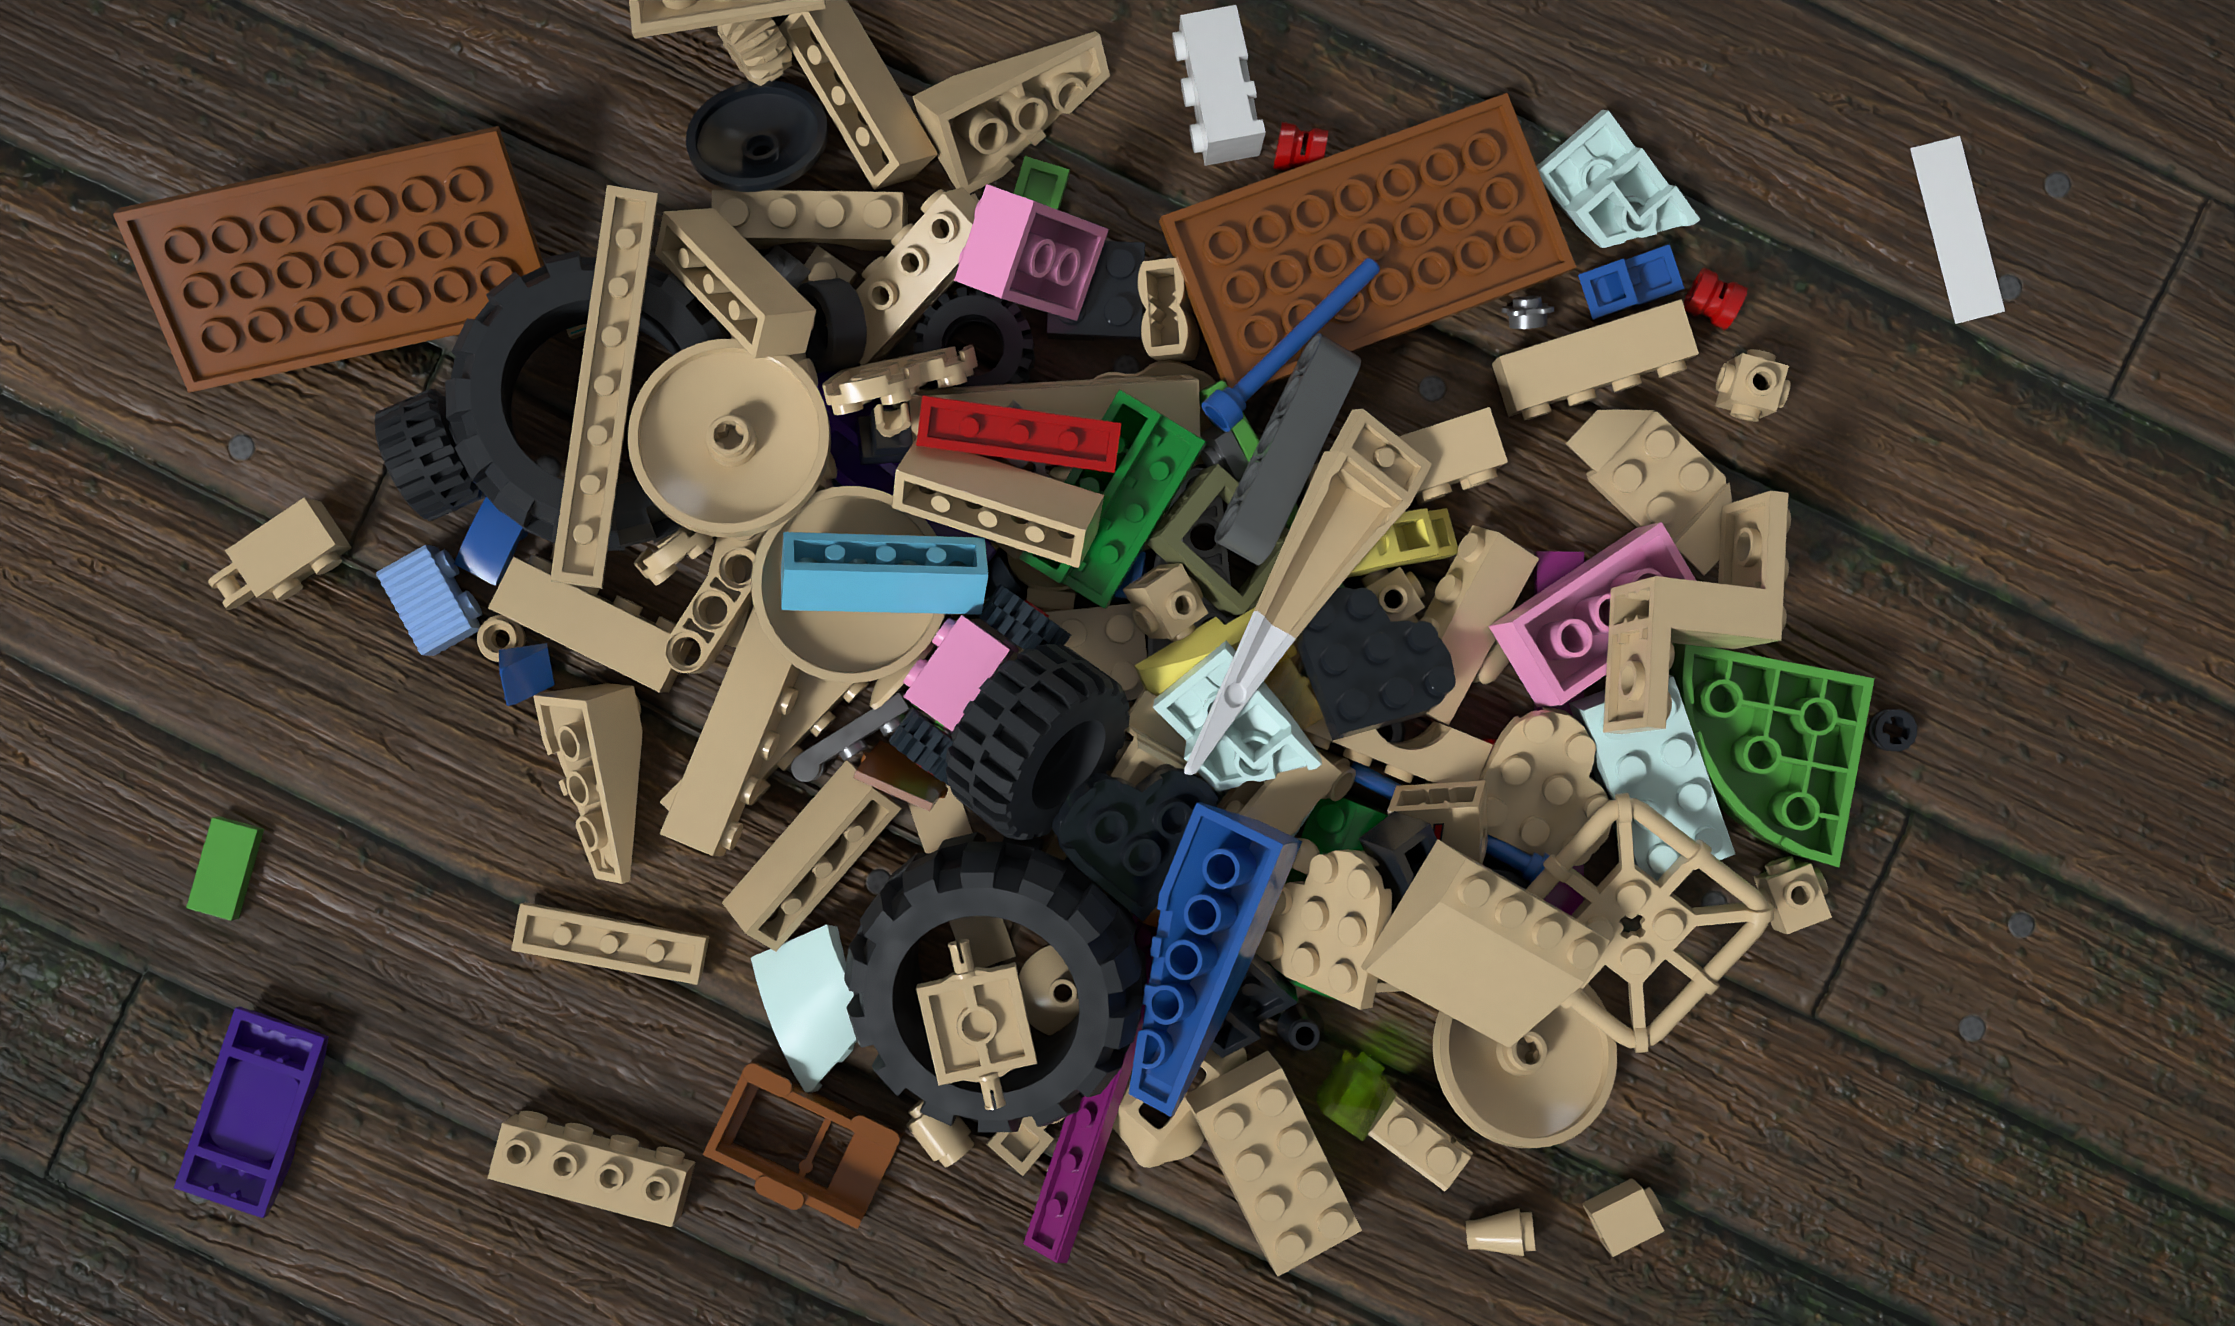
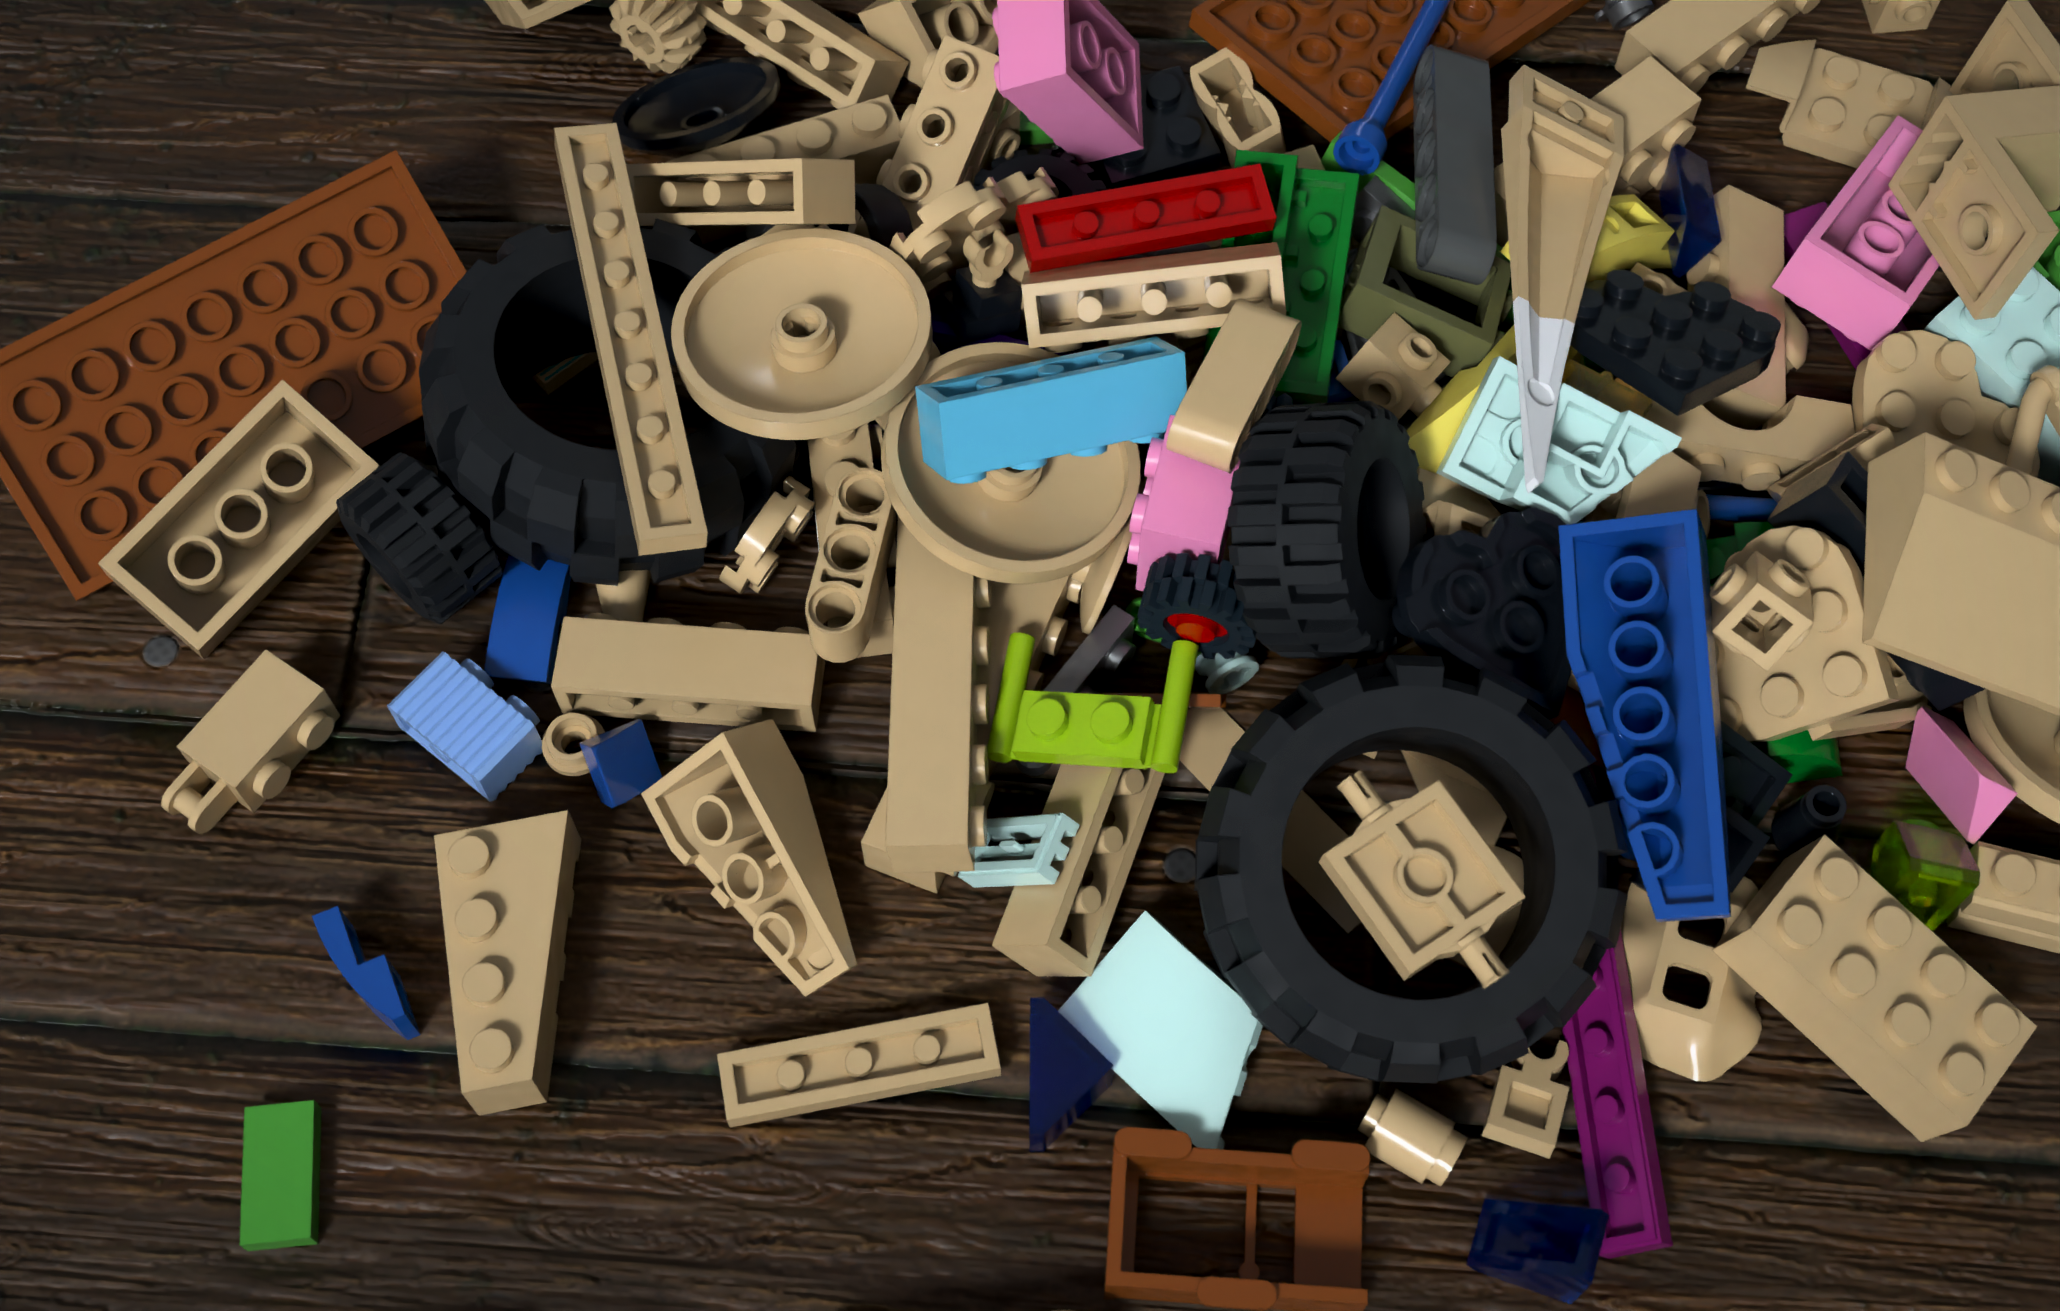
camera: 25 degrees left, 25 degrees down
none -> tan brick [98,379,380,660]
none -> blue slope [312,906,420,1040]
none -> tan wedge [434,810,581,1116]
none -> light aqua tile [958,813,1080,888]
none -> lime plate [987,632,1199,773]
none -> clear blue slope [1029,998,1114,1152]
none -> tan beam [1166,298,1302,474]
none -> clear blue slope [1466,1199,1610,1305]
none -> clear blue slope [1659,144,1722,278]
none -> tan brick [1710,551,1814,671]
none -> bright pink slope [1905,706,2018,844]

